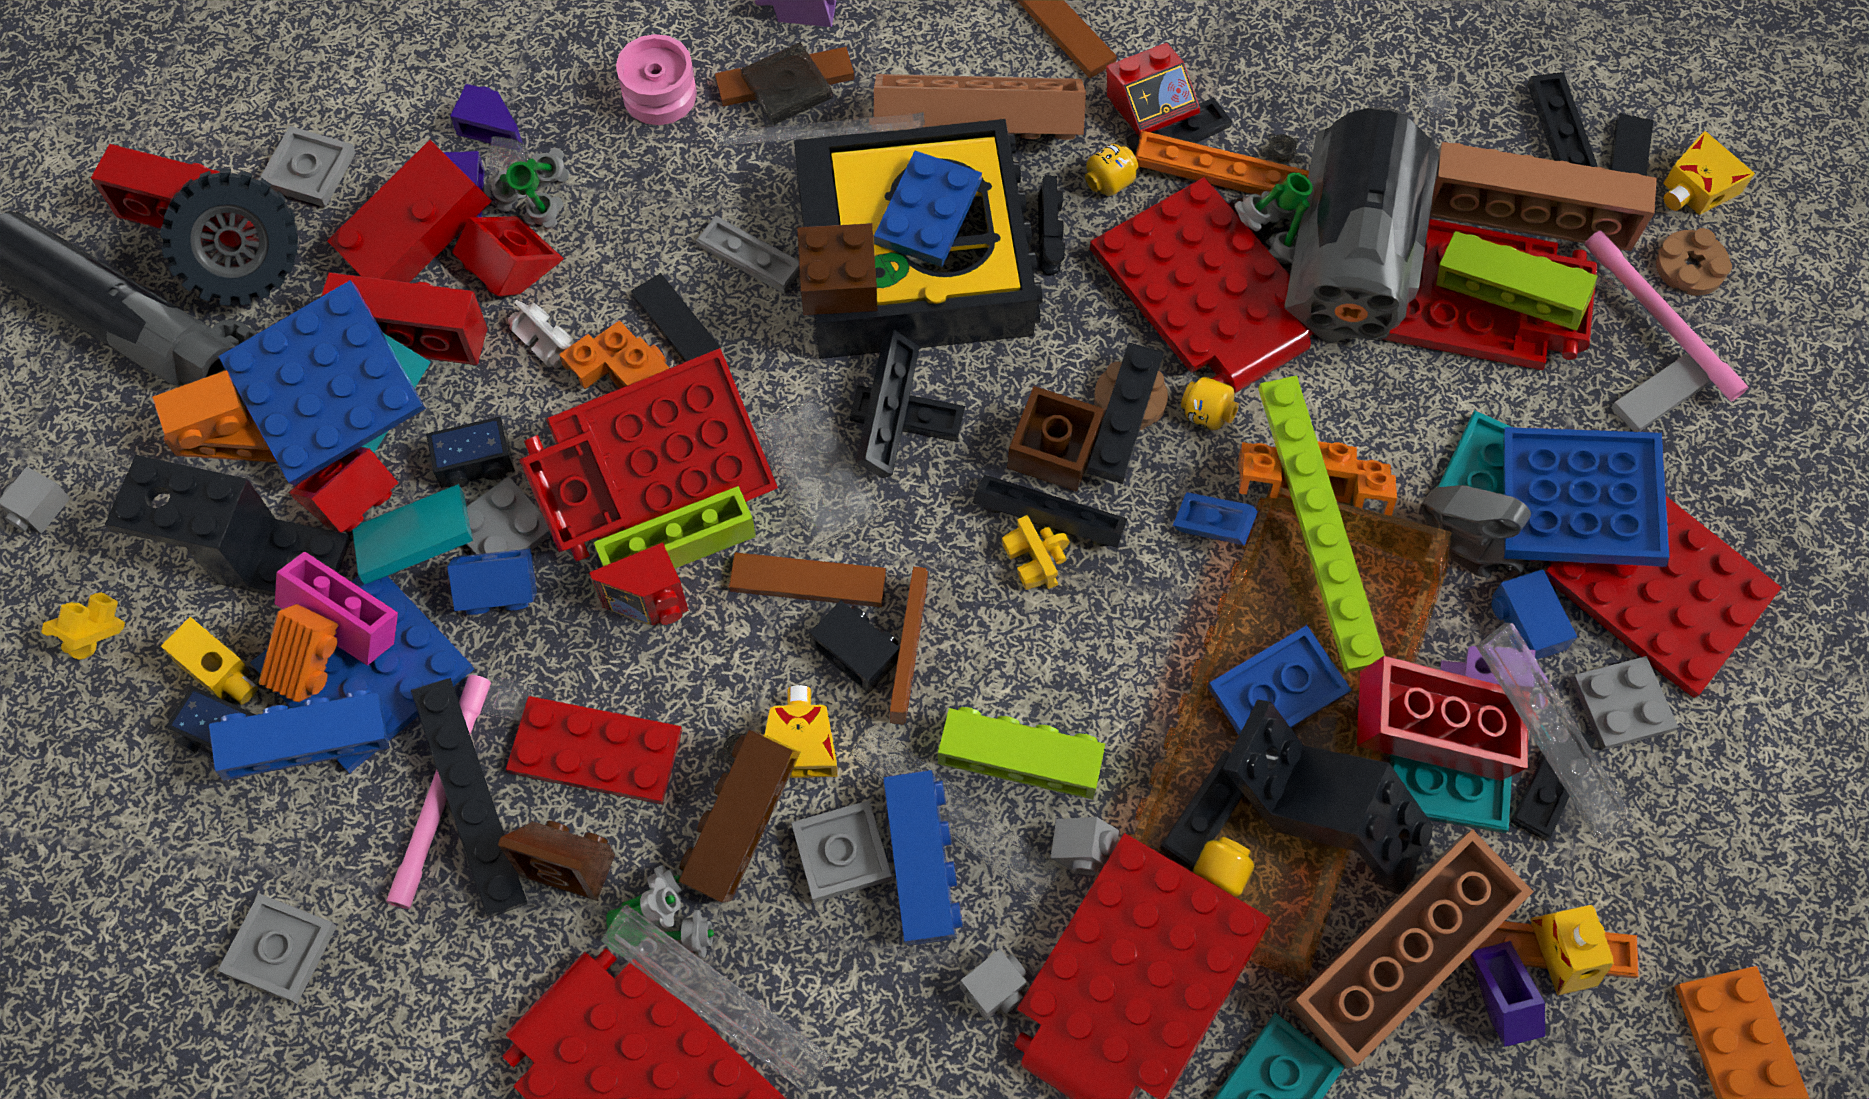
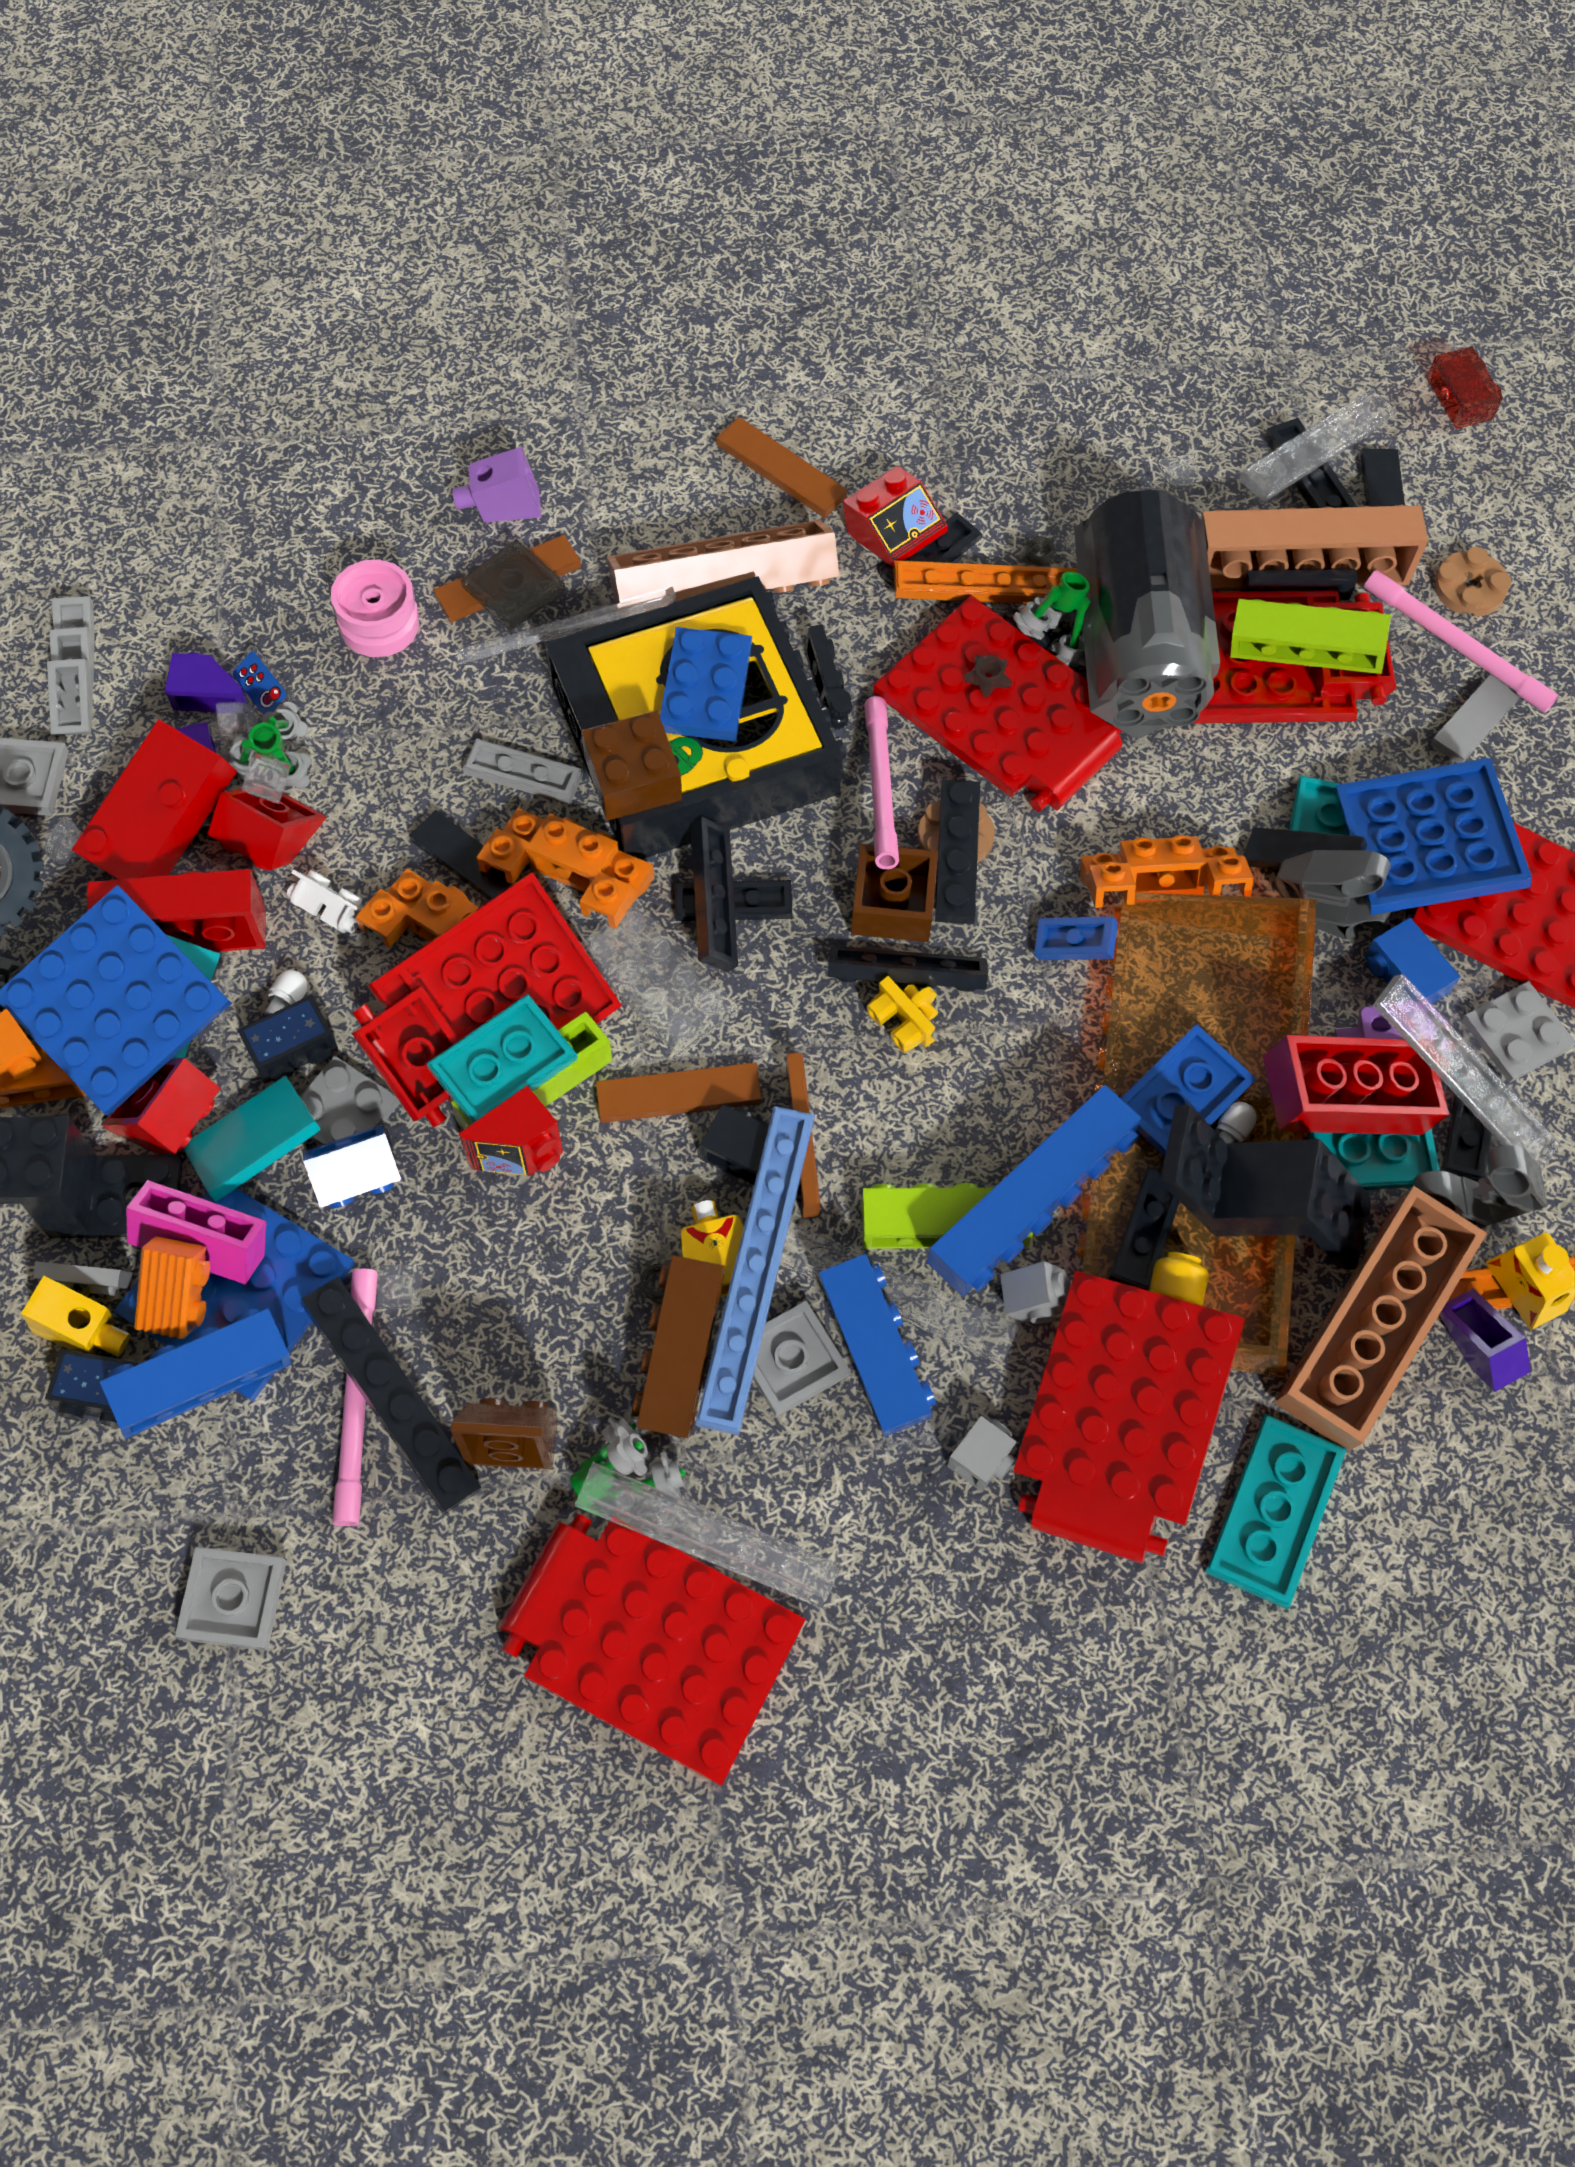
camera: 15 degrees left, 0 degrees up
red plate [506,696,683,805] -> none
yellow head [1085,144,1138,196] -> none
yellow head [1181,377,1239,430] -> none
lime plate [1258,375,1385,673] -> none
yellow torso [1663,131,1755,215] -> none
none -> light grey plate [33,1261,133,1296]
none -> clear tile [45,817,82,864]
none -> light grey slope [47,596,95,736]
none -> slope [228,645,298,722]
none -> clear tile [242,752,292,804]
none -> white cylinder [264,970,308,1016]
none -> teal tile [427,994,578,1124]
none -> orange bracket [477,808,655,929]
none -> medium blue tile [696,1106,815,1436]
none -> bright pink piece [864,696,899,869]
none -> blue brick [927,1085,1142,1297]
none -> clear smoke plate [964,655,1012,697]
none -> white cylinder [1216,1102,1257,1143]
none -> clear tile [1239,389,1397,502]
none -> black tile [1241,569,1358,600]
none -> black tile [1243,827,1367,870]
none -> dark grey connector [1414,1145,1548,1228]
none -> clear red brick [1426,346,1503,429]

